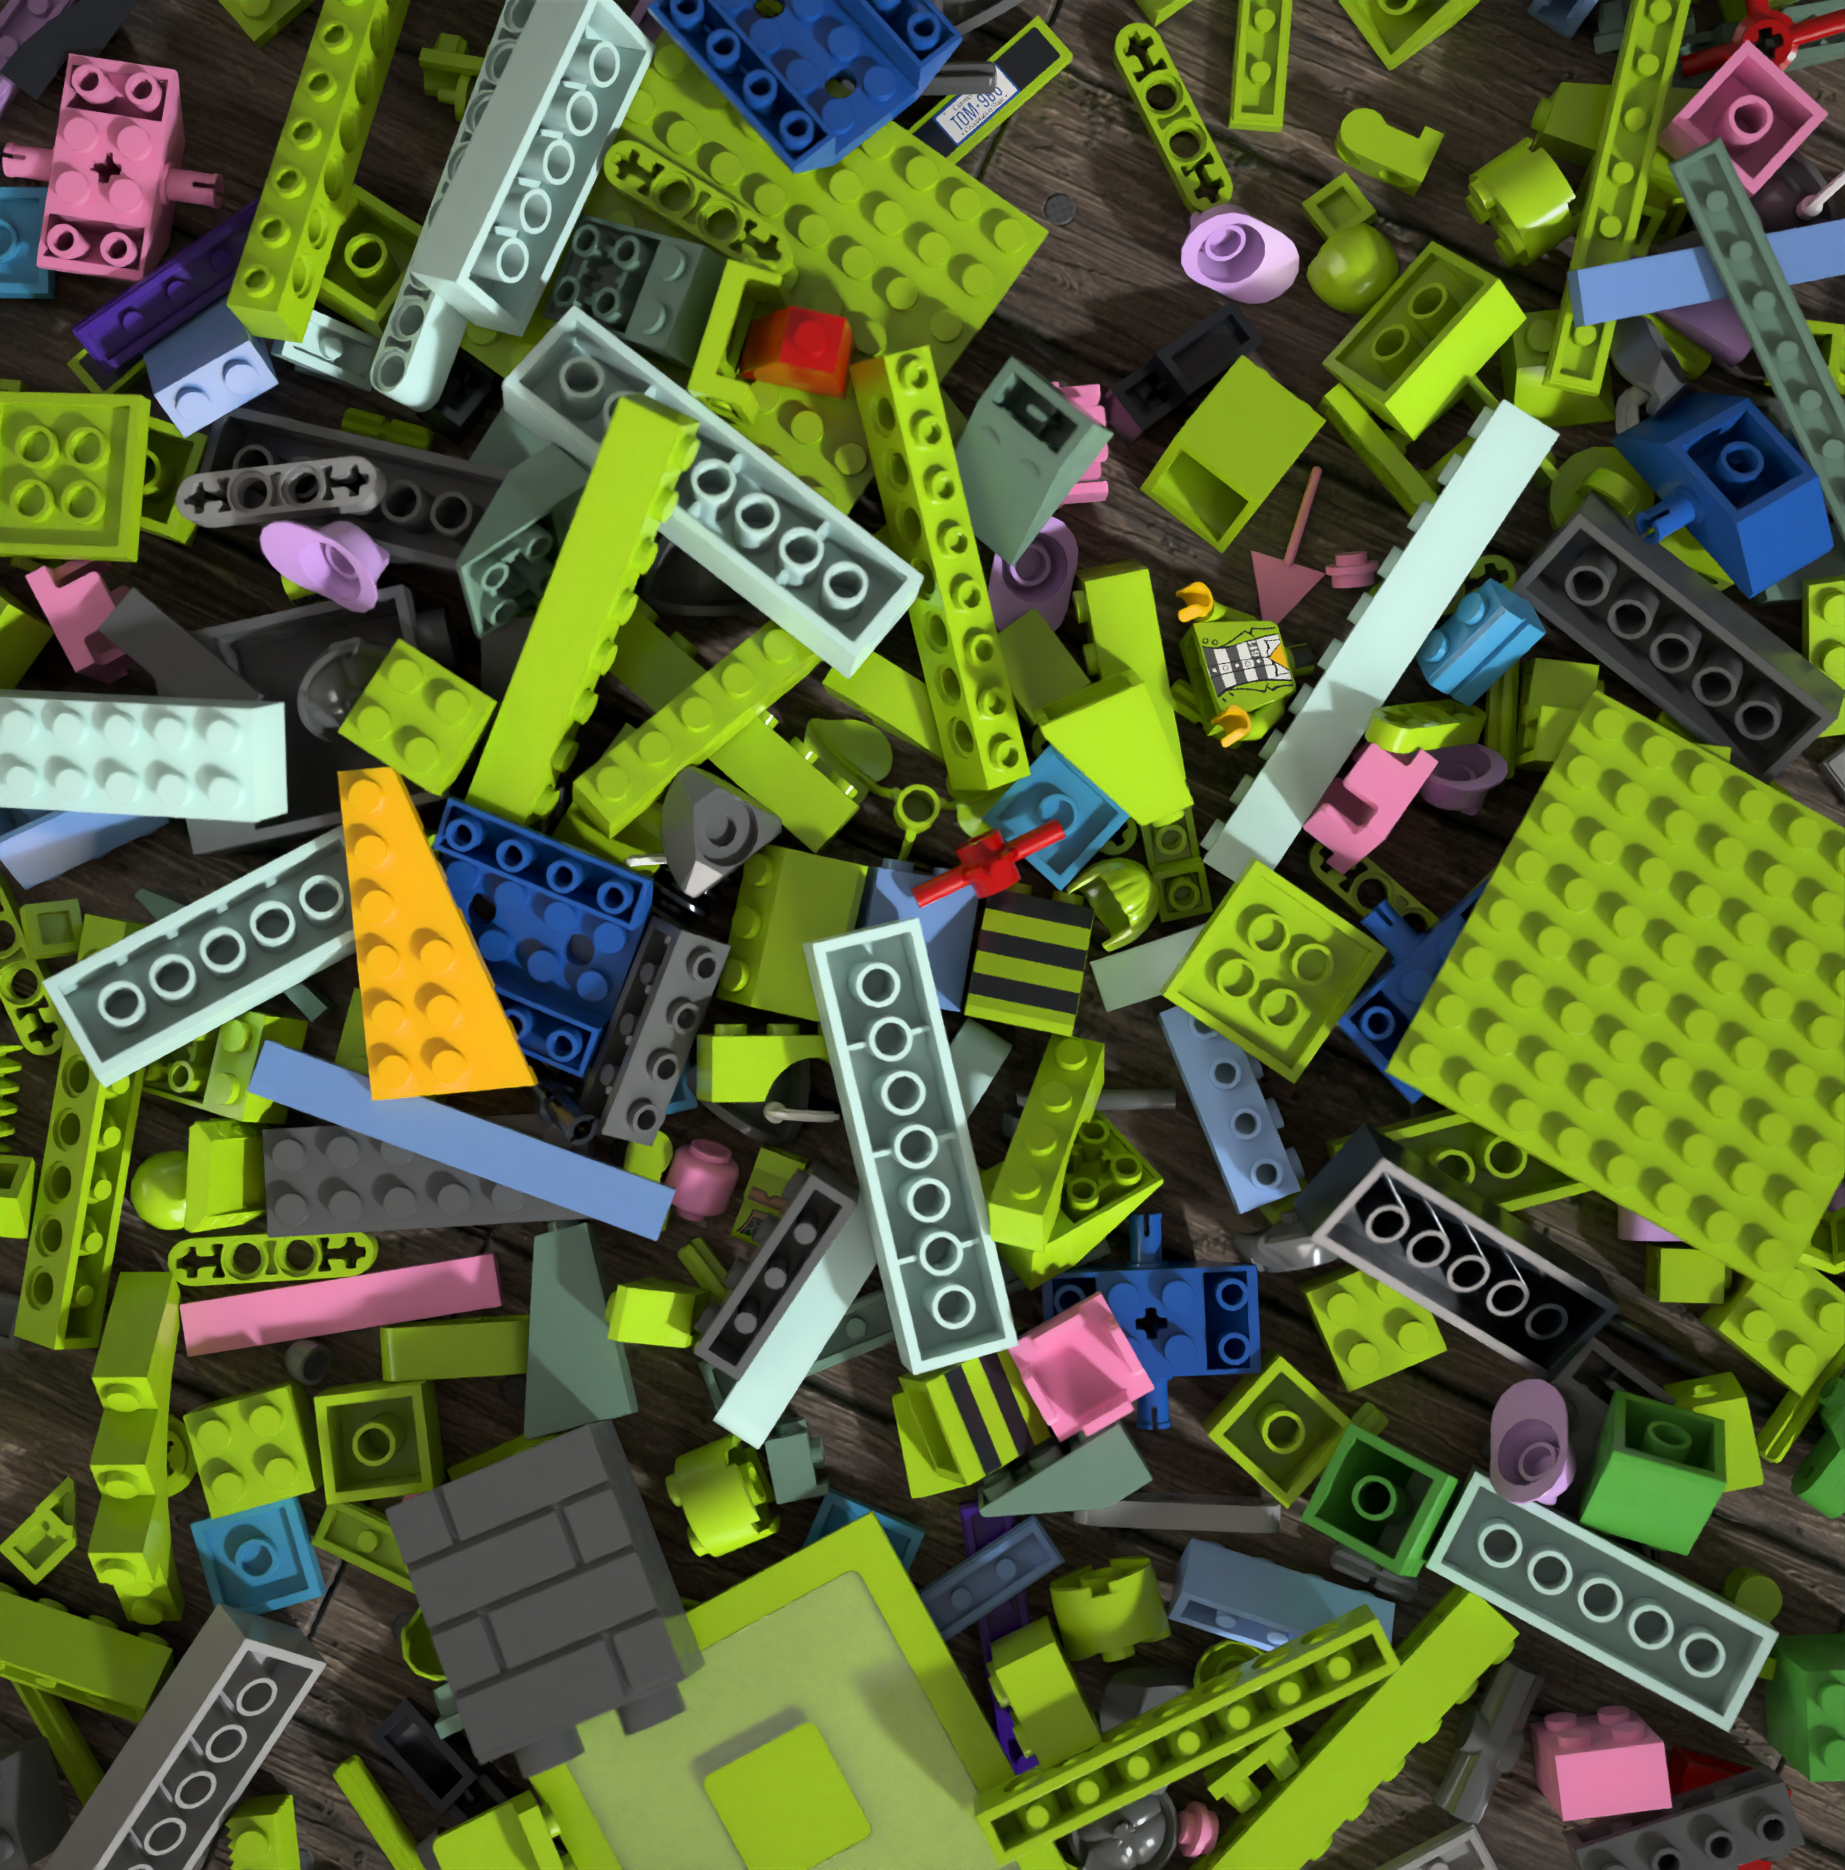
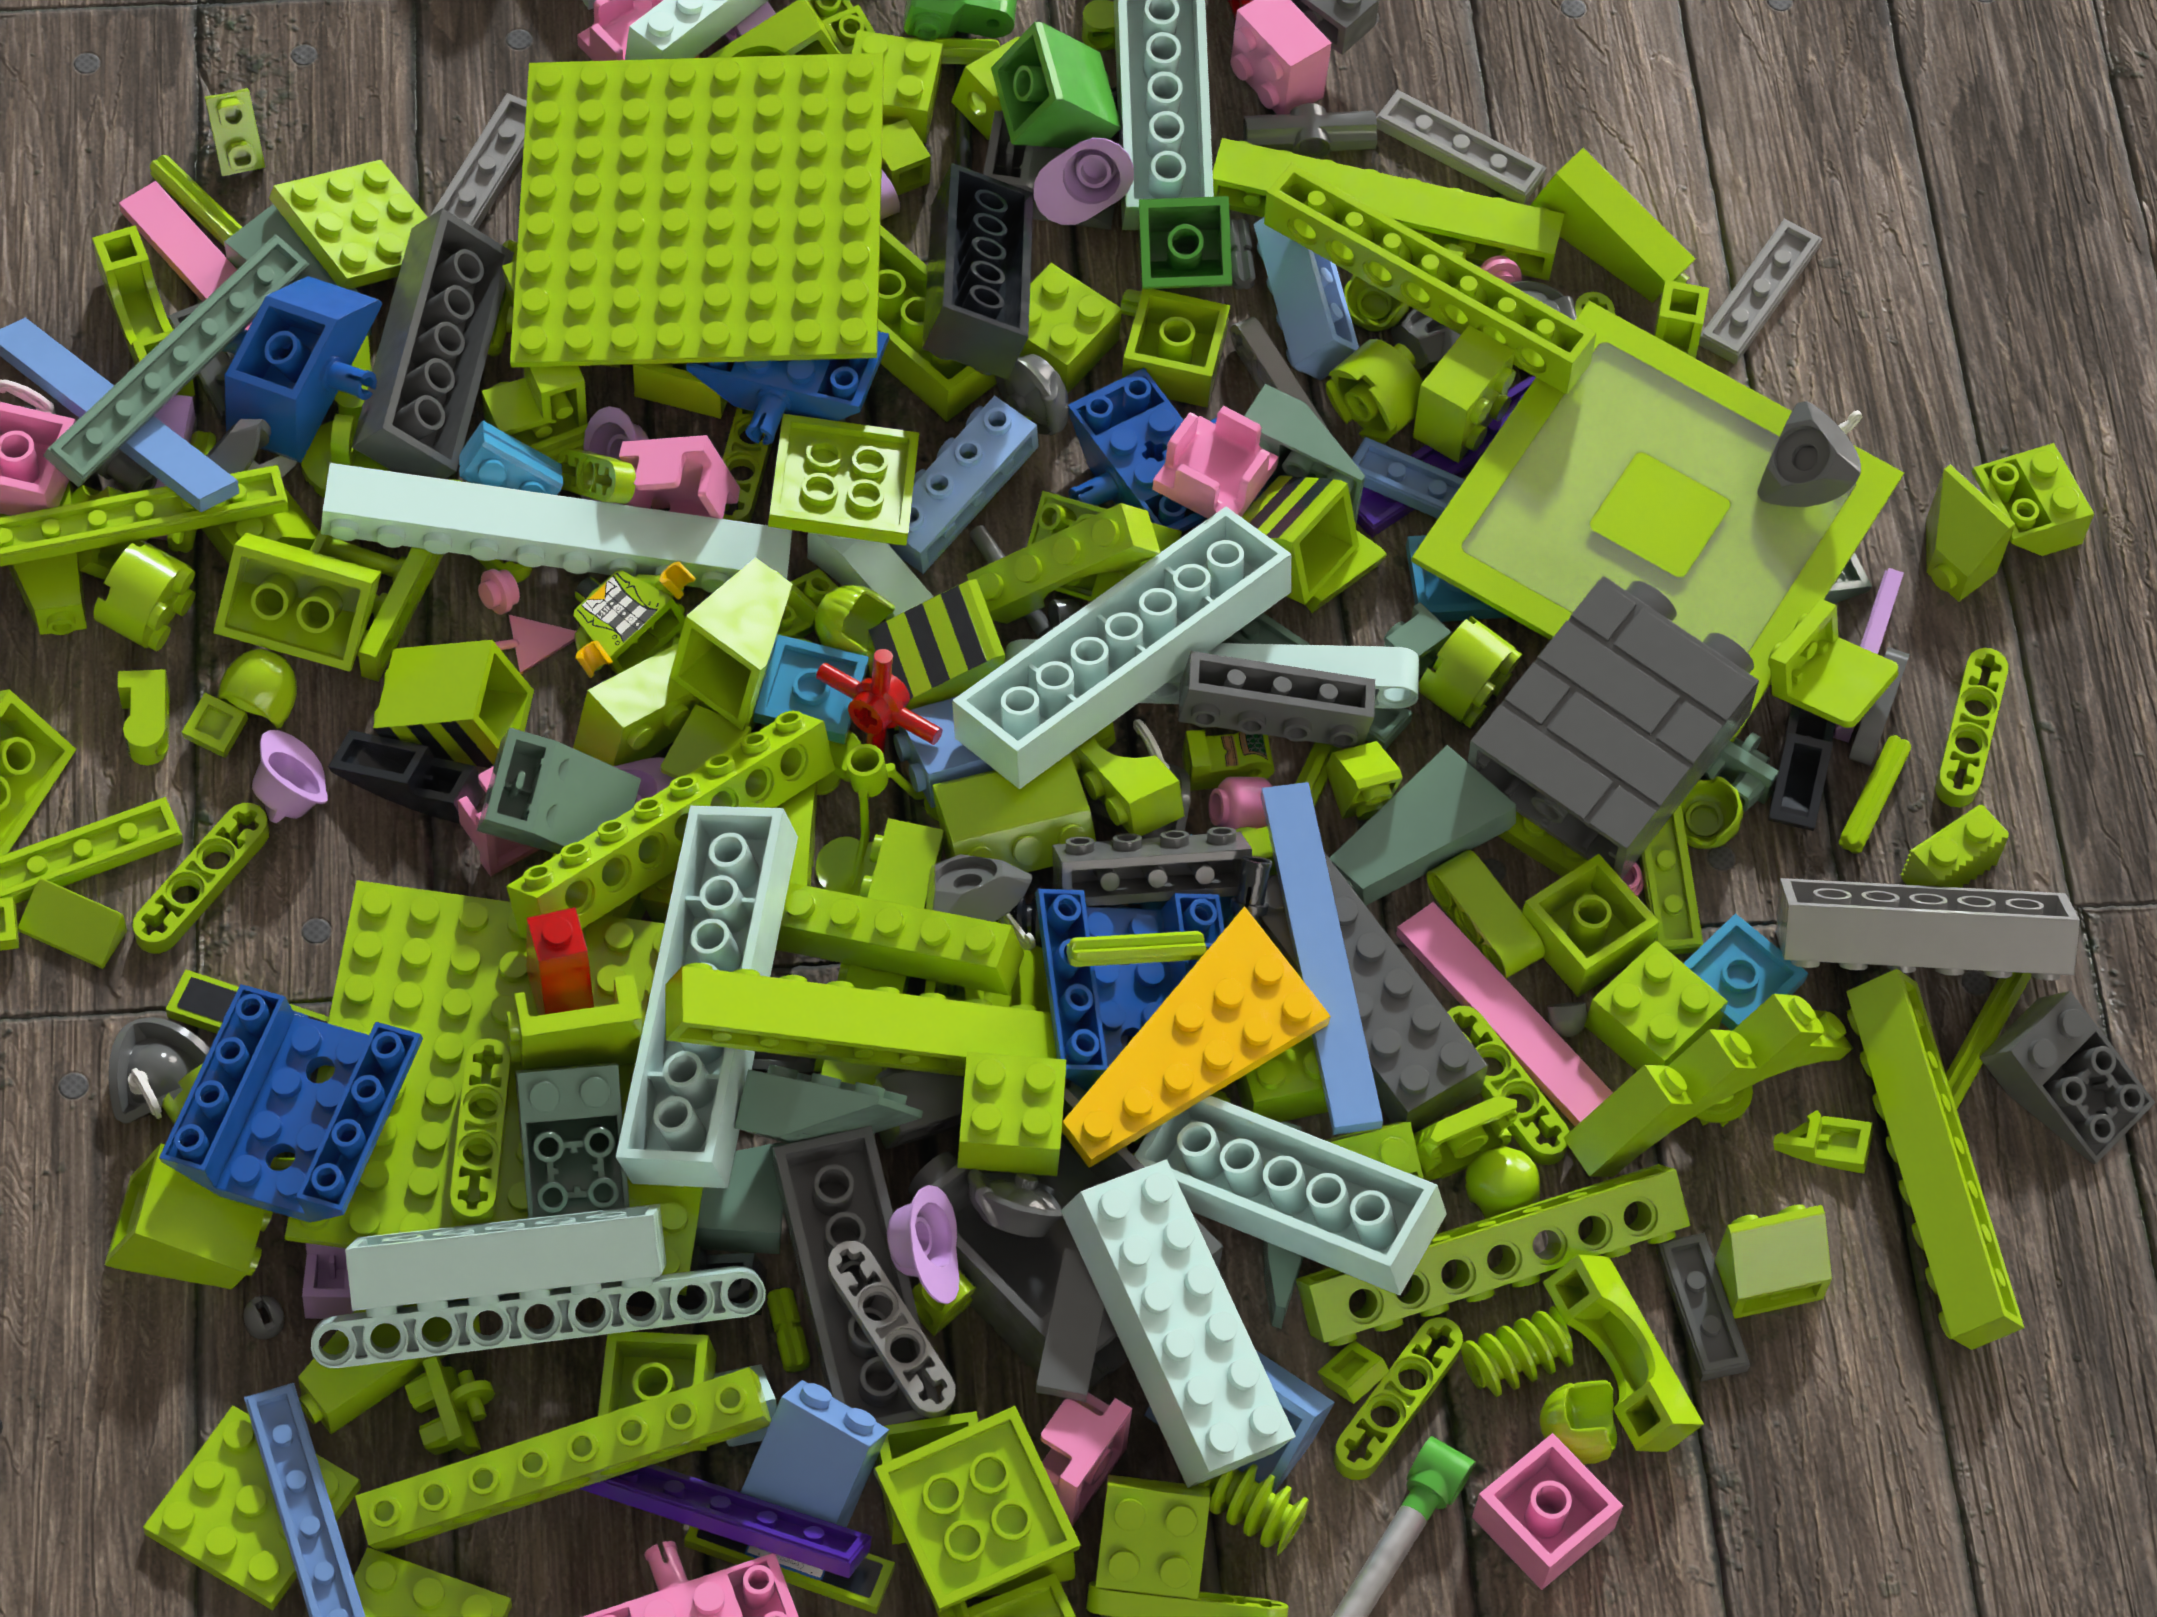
camera: 125 degrees left, 30 degrees down
none -> lime axle [1066,931,1206,967]

